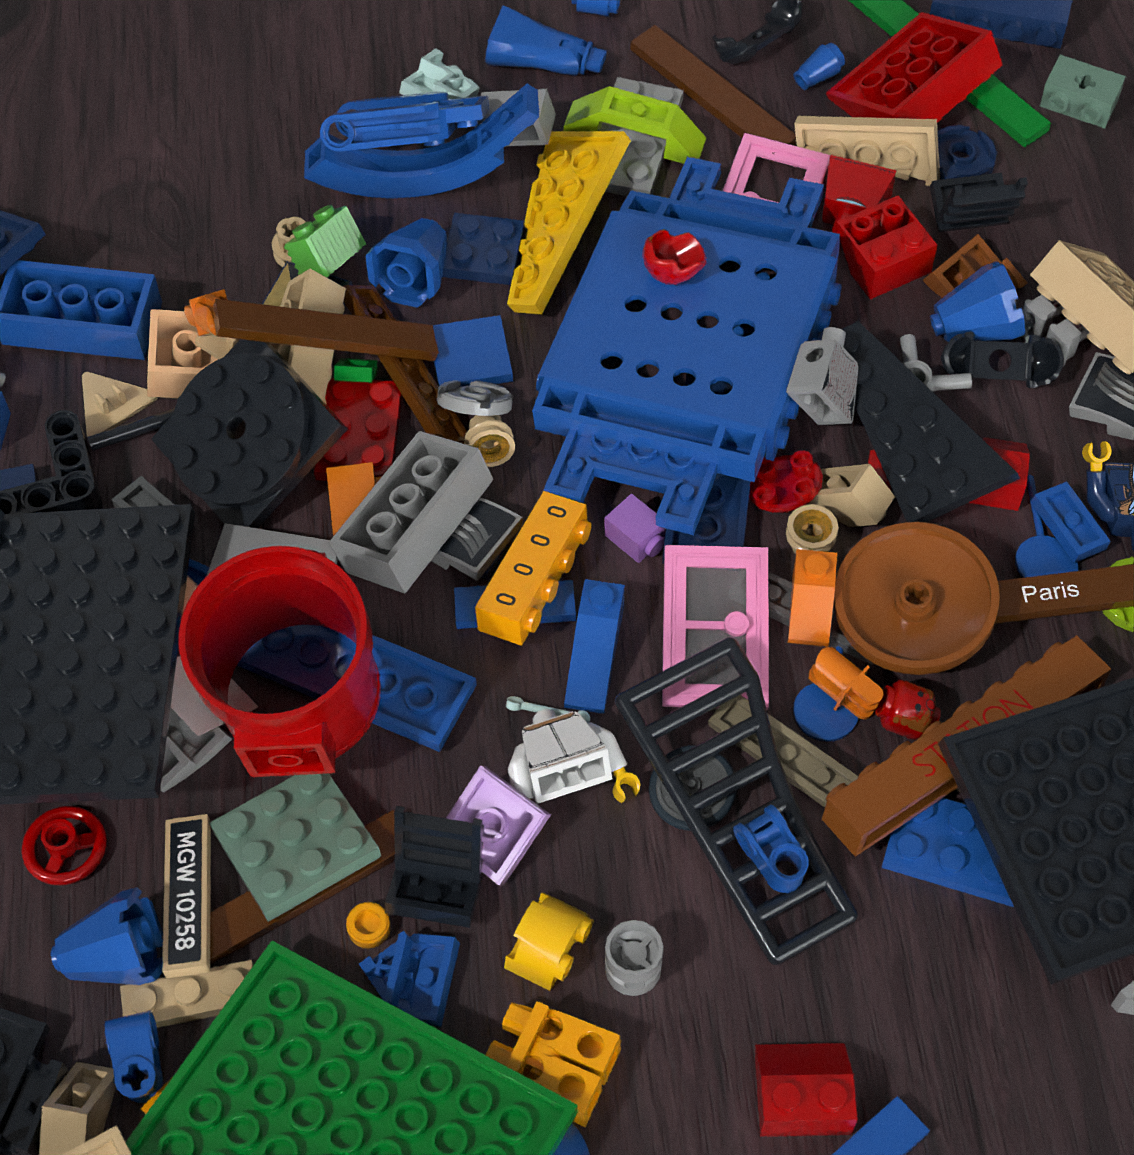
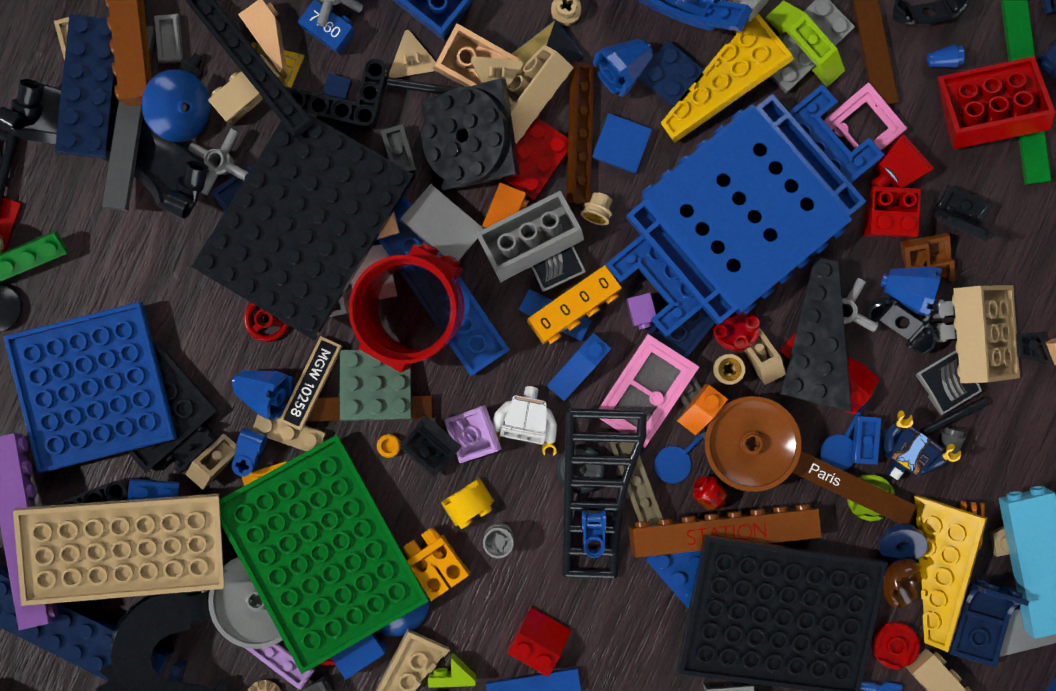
camera: 30 degrees right, 30 degrees up
orange arm [184,289,228,336] -> none
reddish brown tile [212,299,439,361] -> none
bright green brick [284,205,367,277] -> none
green tile [334,358,378,383] -> none
blue slope [359,931,460,1027] -> none
light grey tile [437,380,513,416] -> none
light aqua hinge [506,696,590,723] -> none
red hair [642,229,707,285] -> none
light grey torso [786,327,858,425] -> none
tan wing [794,116,940,186] -> none
orange arm [808,647,883,720] -> none
dark blue tile [938,125,997,180] -> none

